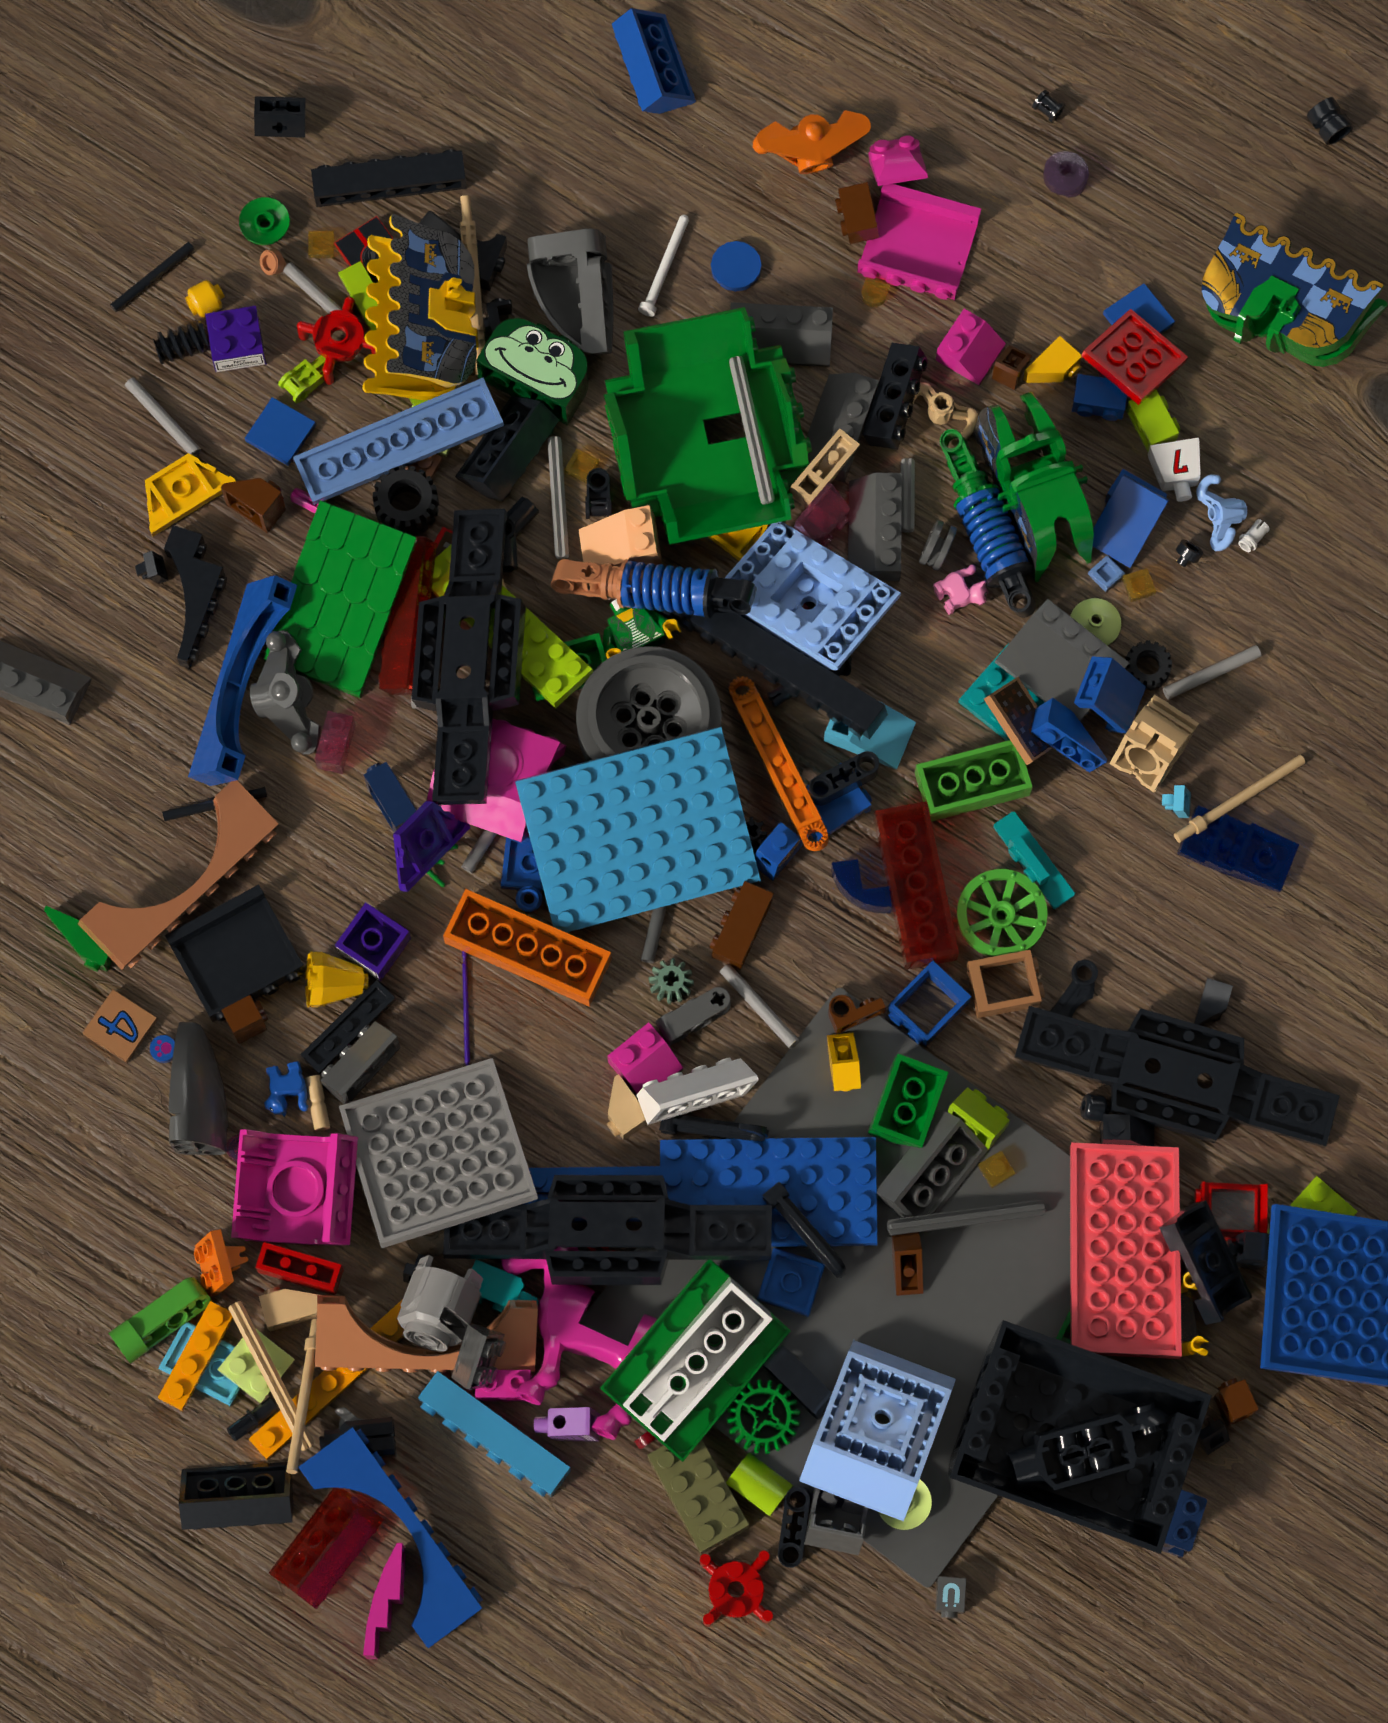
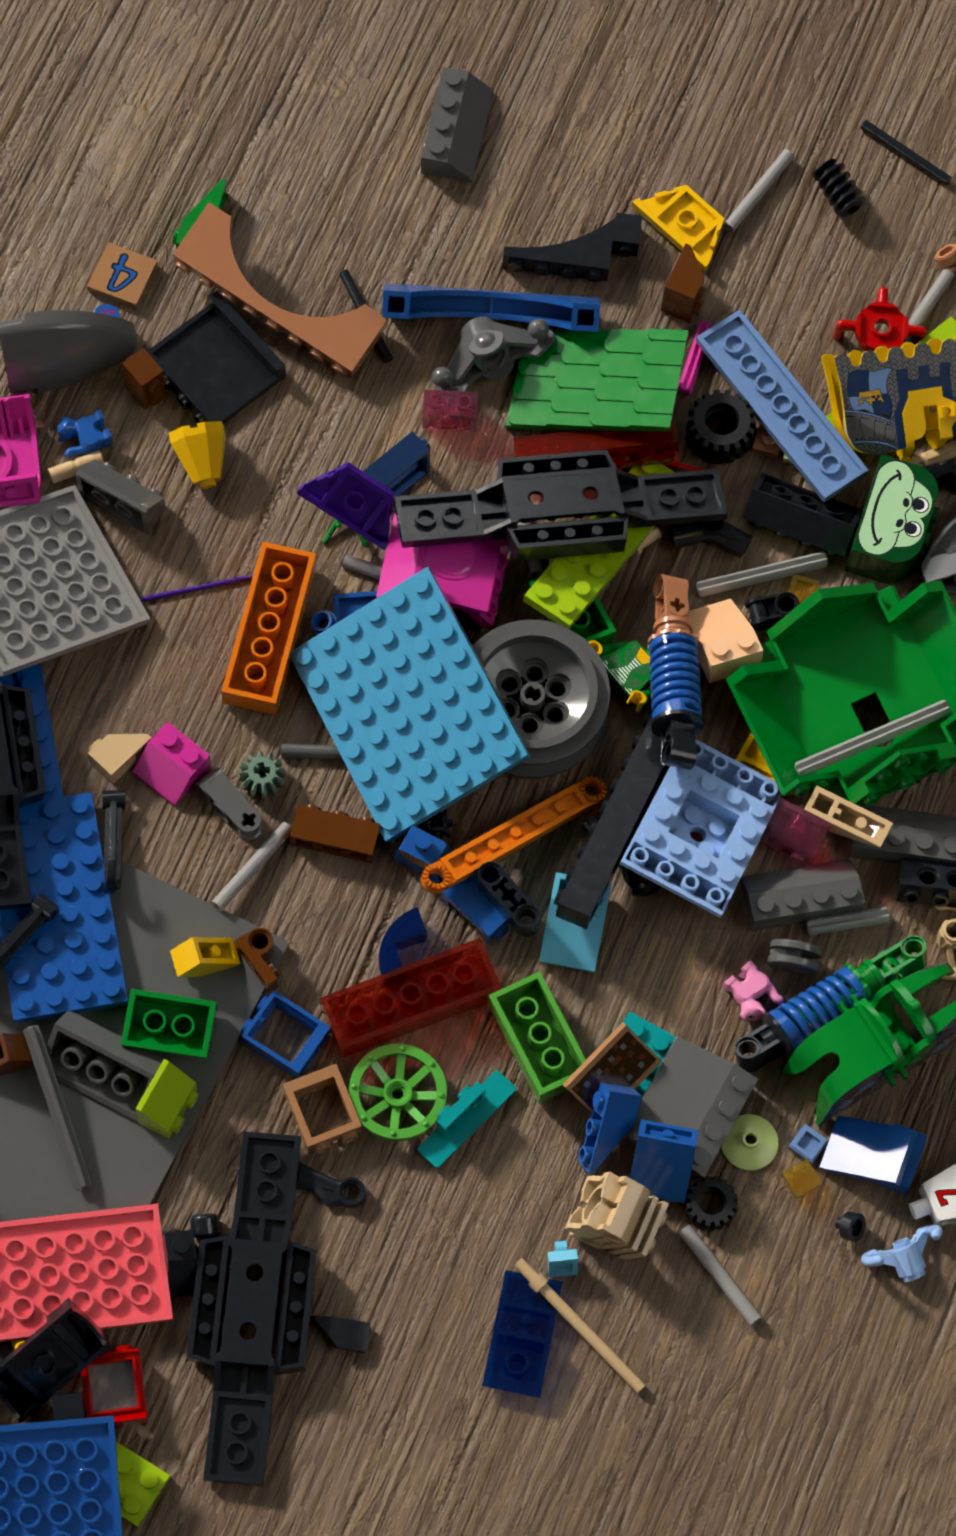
camera: 75 degrees right, 5 degrees down
black tile [135,551,168,584] -> none
yellow head [185,280,225,318] -> none
dark purple brick [205,306,266,372] -> none
blue tile [245,397,316,466] -> none
lime connector [278,355,337,403] -> none
black plate [300,980,396,1075] -> none
dark purple brick [335,902,411,981] -> none
white slope [637,1058,759,1125] -> none
clear yellow plate [978,1151,1015,1188] -> none
white pin [1238,519,1270,552] -> none

